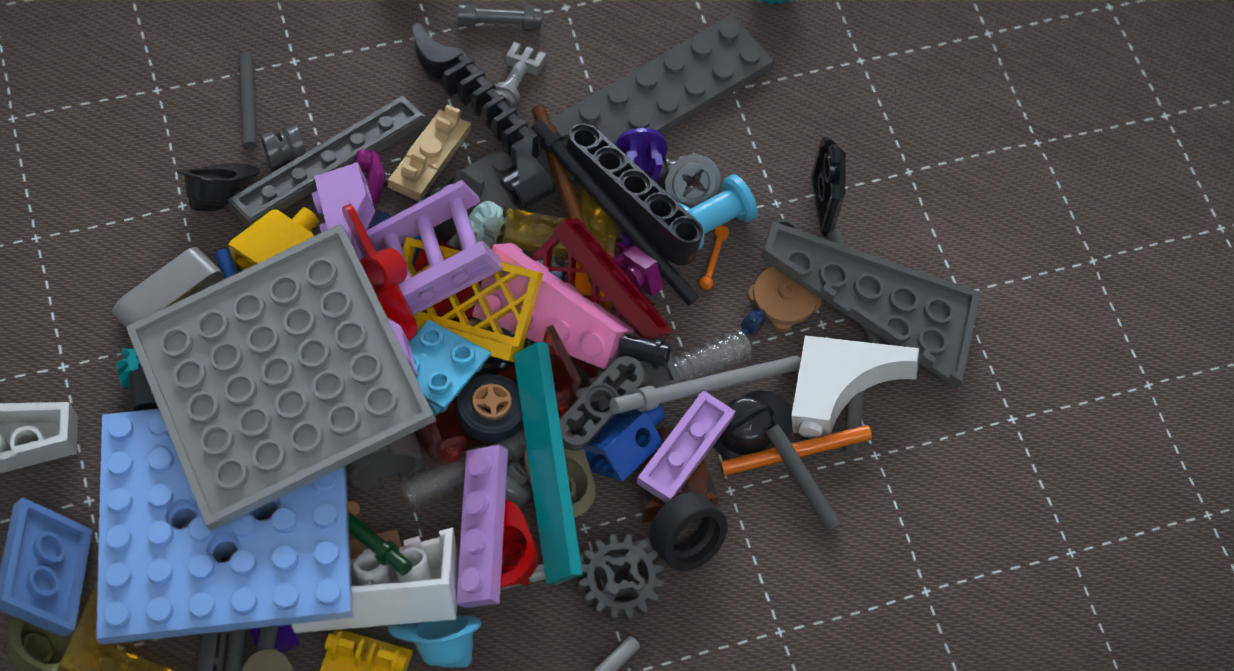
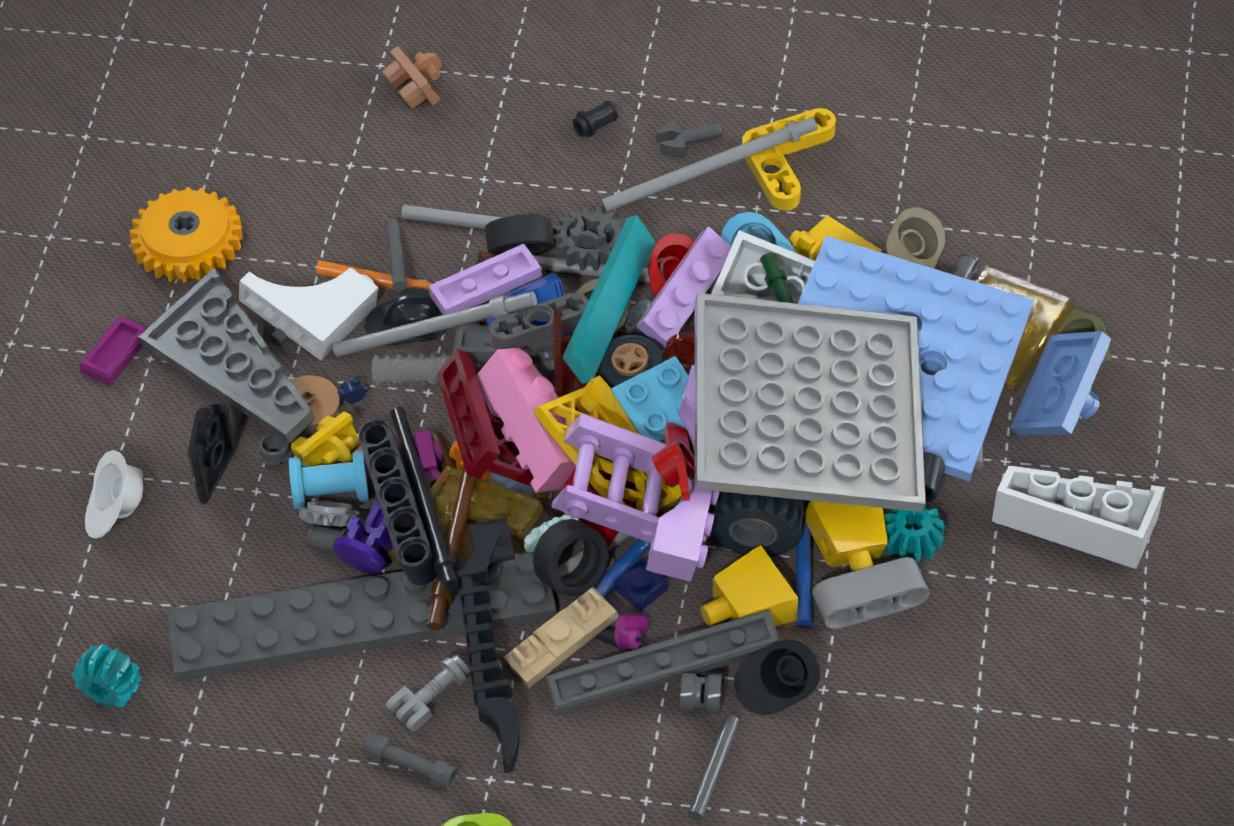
camera: 145 degrees left, 10 degrees down
black pin [619,333,671,369] -> none
none -> magenta tile [79,316,147,386]
none -> white piece [85,450,143,539]
none -> light orange gear [130,187,243,283]
none -> yellow hips [291,411,360,467]
none -> light grey bar [401,205,503,229]

